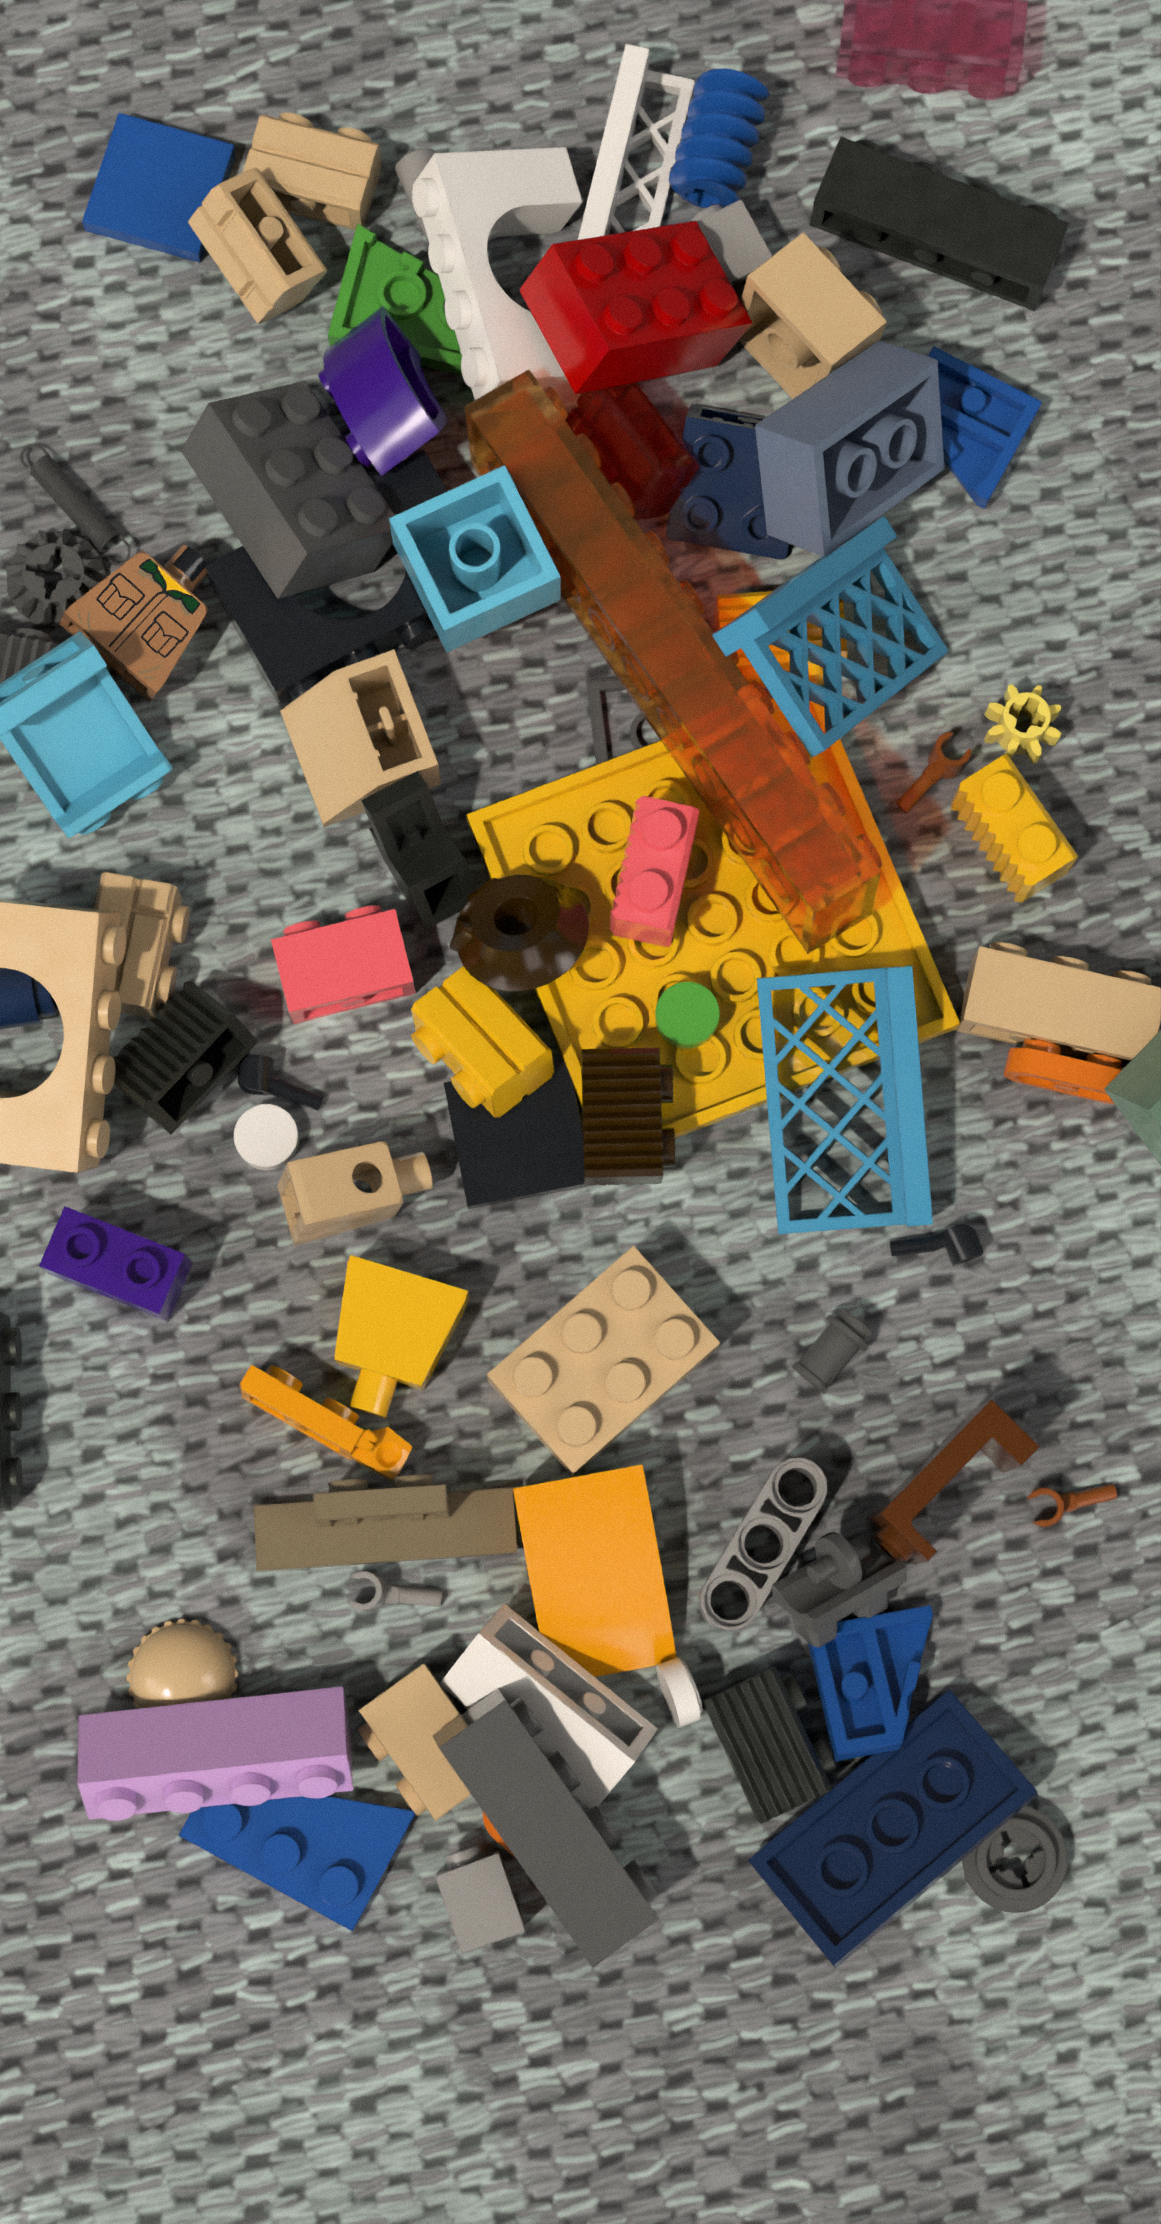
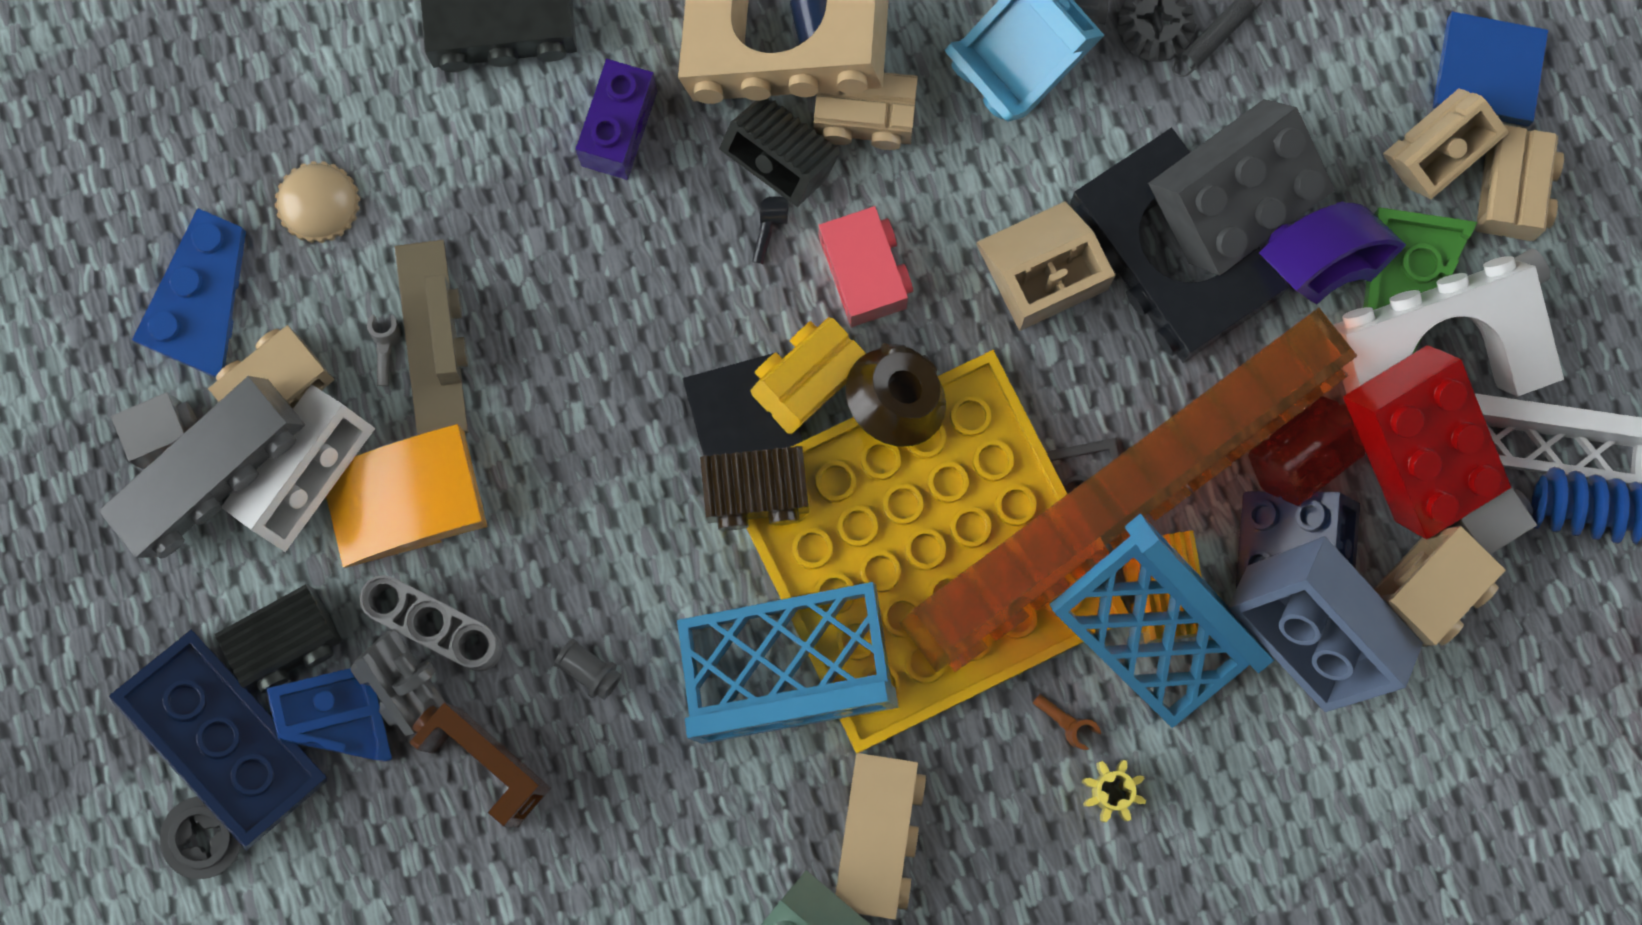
camera: 90 degrees right, 0 degrees up
medium nougat torso [59,545,209,702] -> none
lavender brick [77,1686,354,1821] -> none
white tile [234,1104,299,1170] -> none
light orange hinge [240,1365,413,1483] -> none
tan torso [277,1141,433,1246] -> none
yellow torso [334,1255,470,1418] -> none
pearl dark grey brick [361,771,477,930] -> none
medium azure brick [389,465,561,652] -> none
tan brick [487,1245,720,1477] -> none
coral brick [610,796,700,947] -> none
bright green tile [655,982,720,1049] -> none
white tile [656,1657,703,1728] -> none
pearl dark grey brick [810,136,1069,311] -> none
black hand [890,1224,983,1266] -> none
blue wing [928,346,1042,509] -> none
yellow brick [950,754,1079,903] -> none
orange plate [1003,1039,1123,1104] -> none
dark orange hand [1027,1483,1117,1527] -> none

